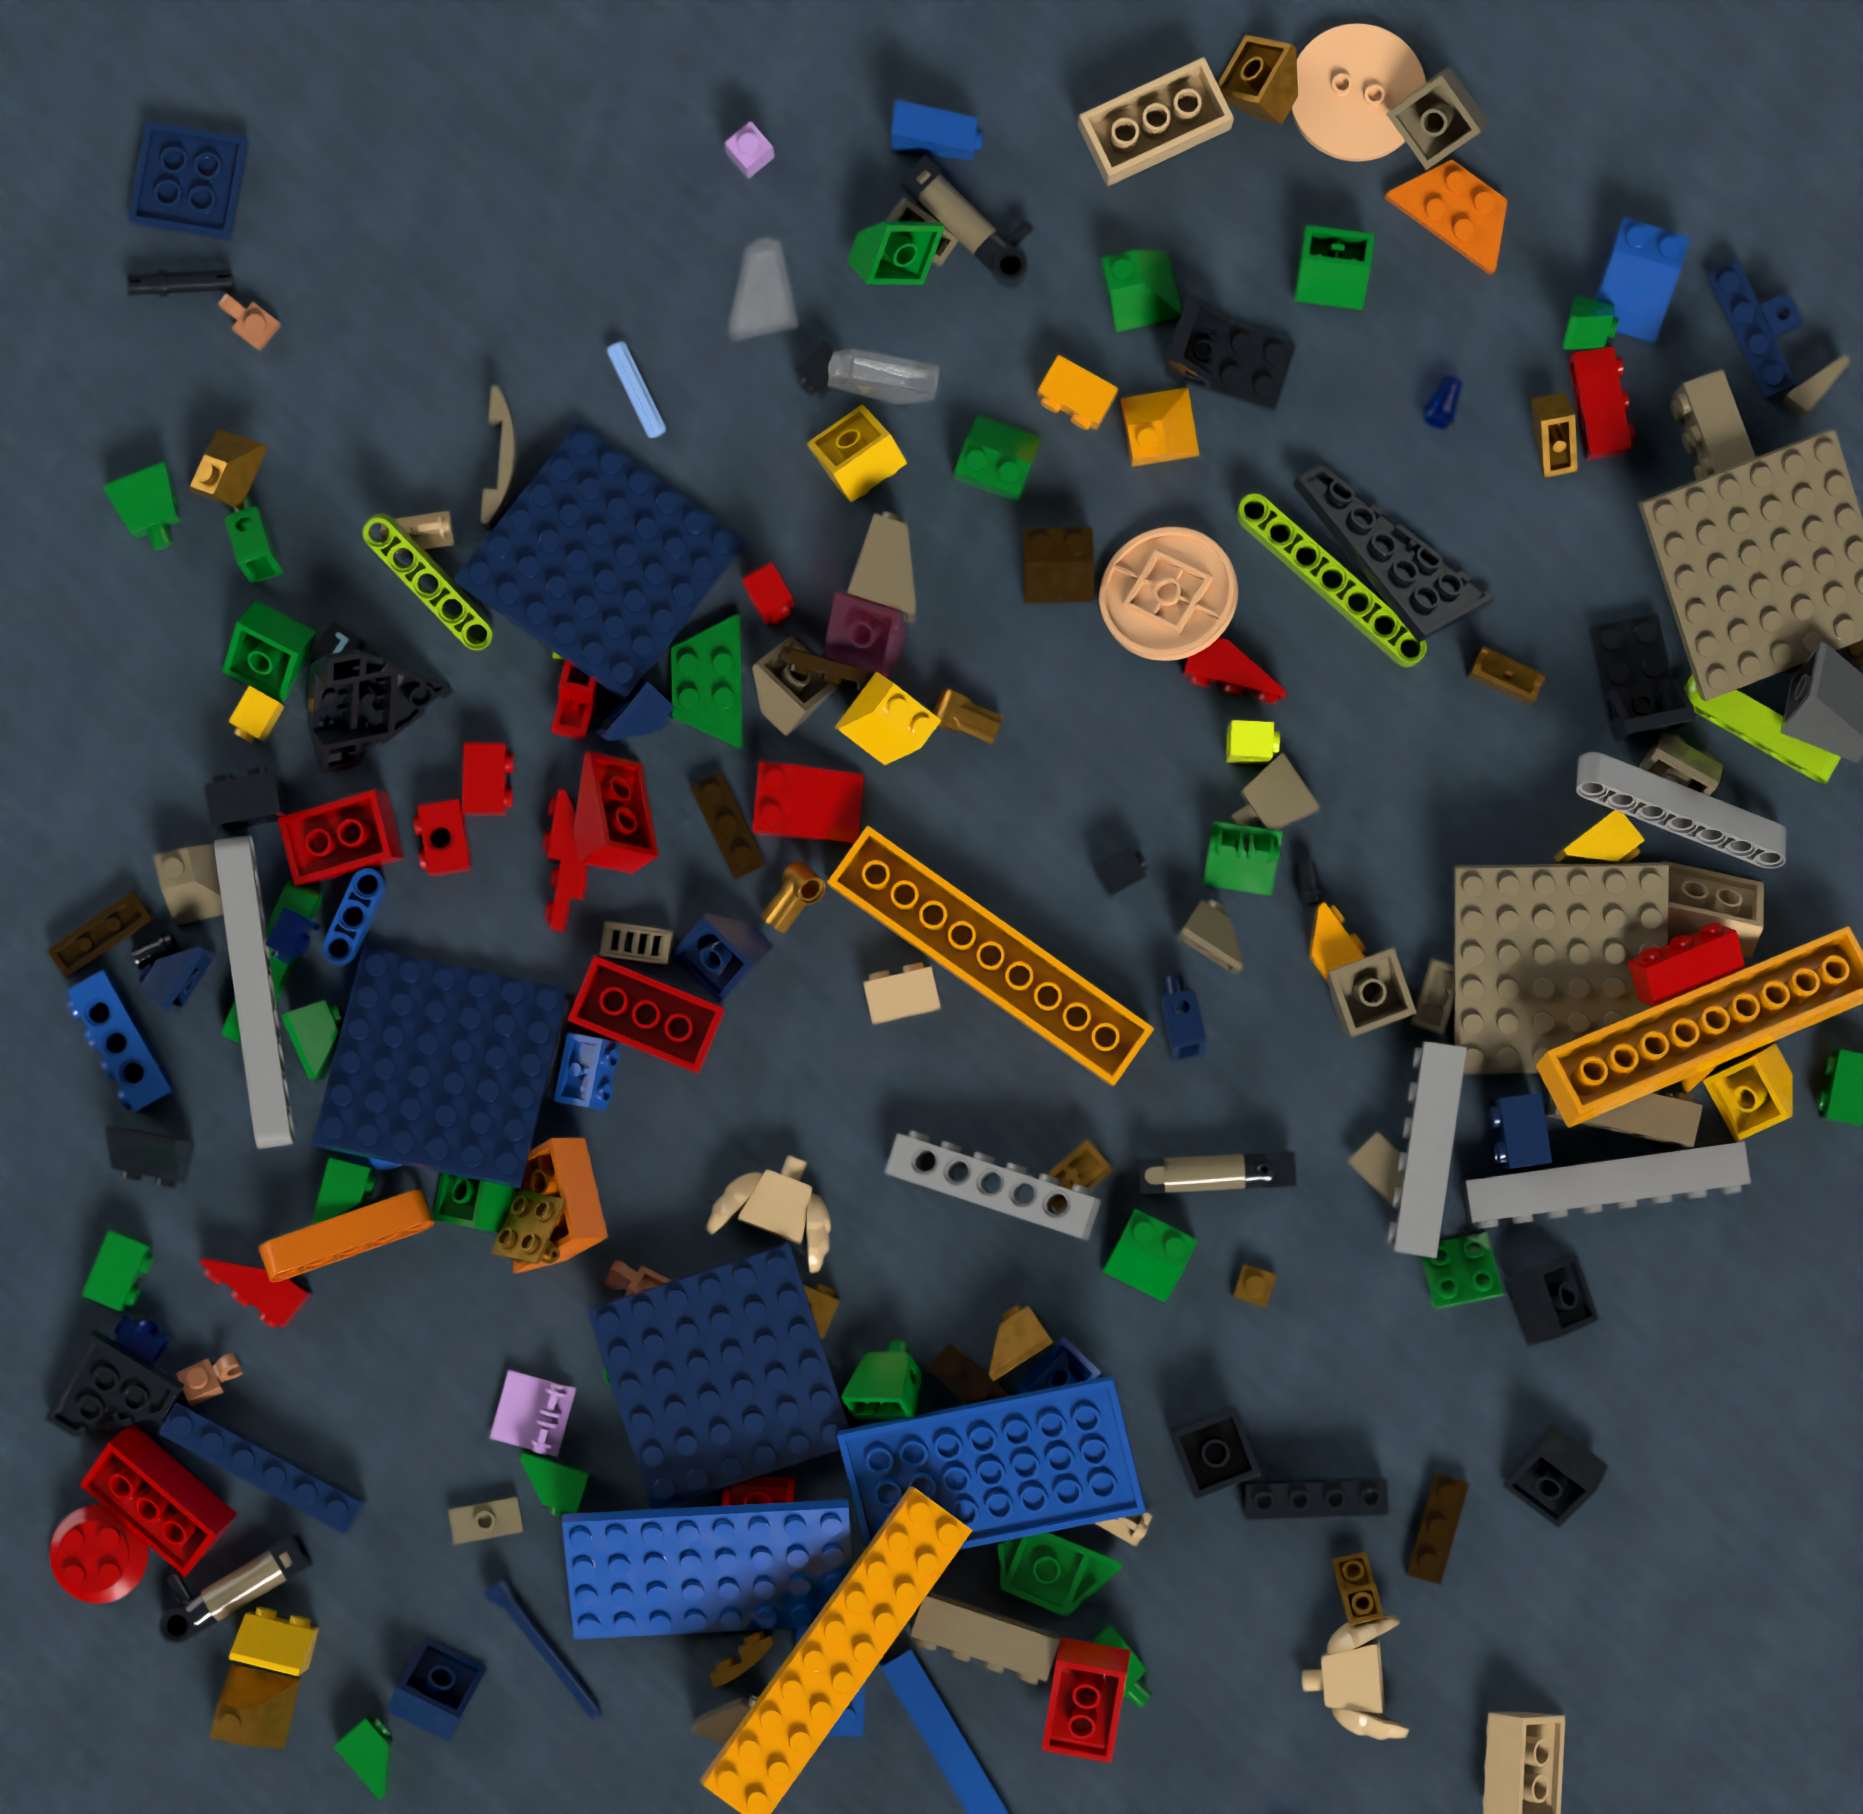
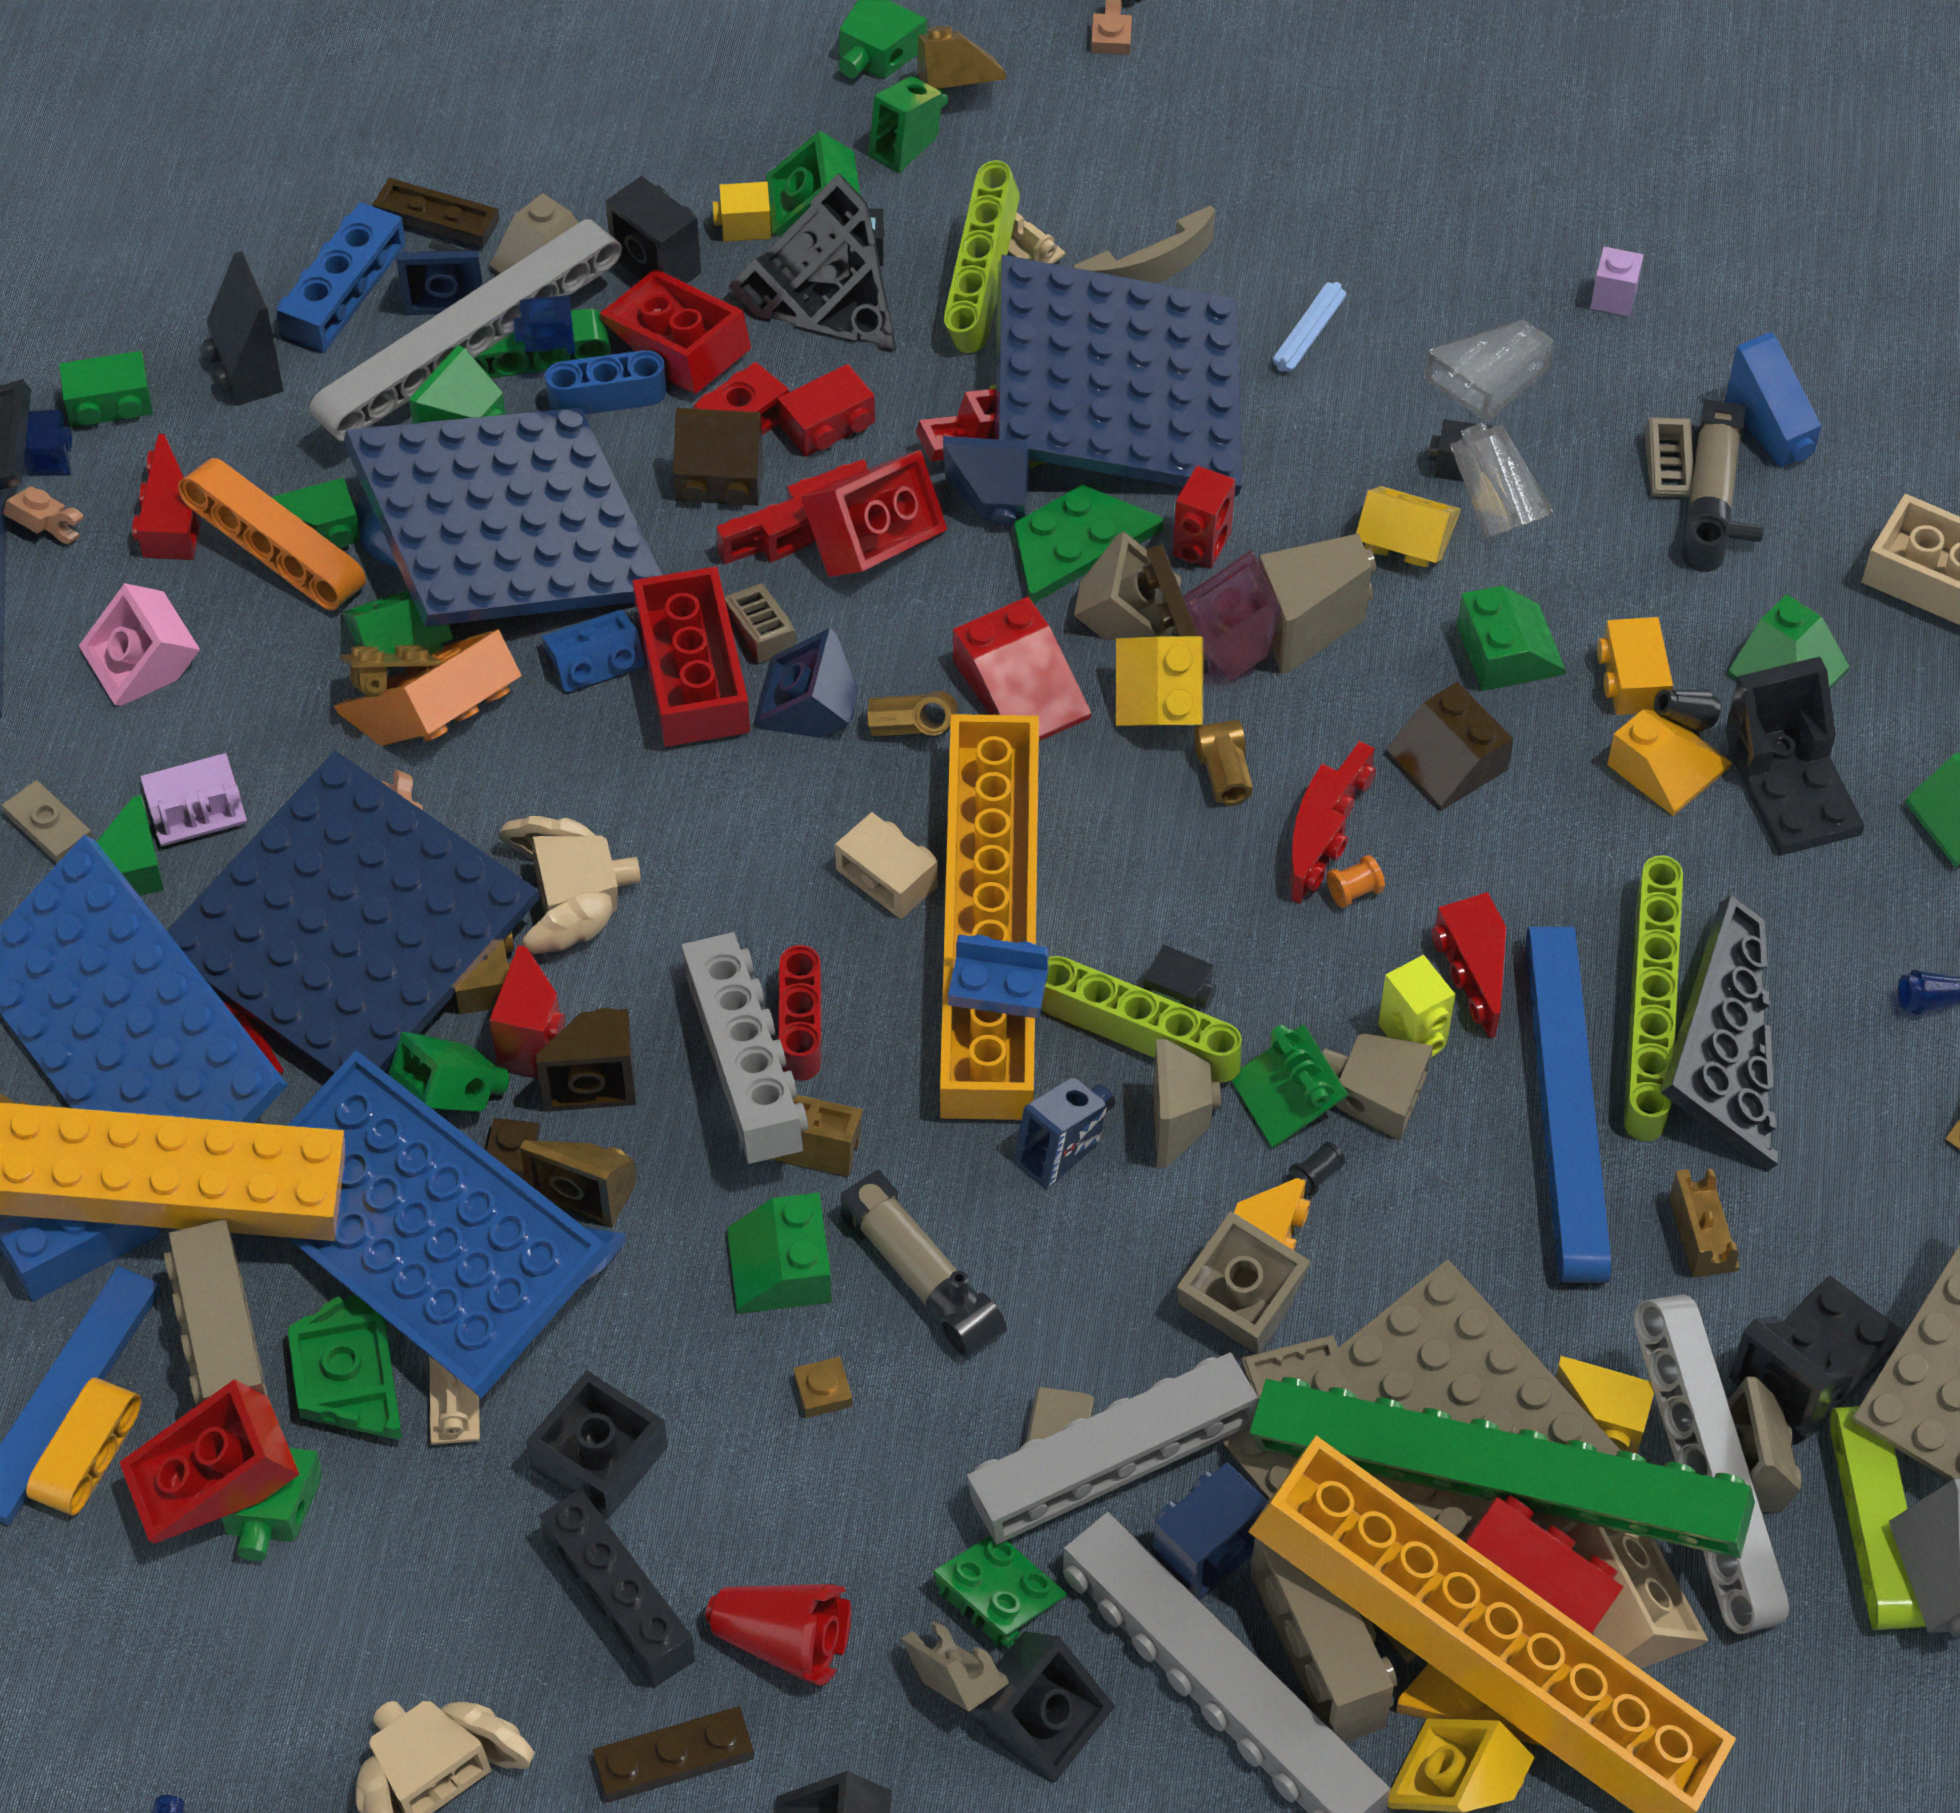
camera: 55 degrees right, 30 degrees down
dark brown plate [690,772,766,881] -> none
green slope [847,221,945,285] -> none
light nougat plate [1099,527,1238,661] -> none
pearl gold slope [1331,1551,1384,1626] -> none
none -> light orange beam [26,1377,141,1516]
none -> bright pink slope [79,583,200,706]
none -> red slope [490,945,565,1079]
none -> dark brown slope [536,1007,636,1112]
none -> dark brown slope [673,408,764,506]
none -> red cone [706,1584,851,1685]
none -> red beam [779,945,822,1081]
none -> dark tan hinge [901,1621,1009,1712]
none -> blue bracket [948,935,1049,1019]
none -> lime beam [1041,956,1242,1083]
none -> green brick [1250,1377,1755,1559]
none -> red slope [1290,741,1376,904]
none -> orange bush [1326,855,1385,908]
none -> blue beam [1525,926,1611,1283]
none -> black cone [1653,689,1720,732]

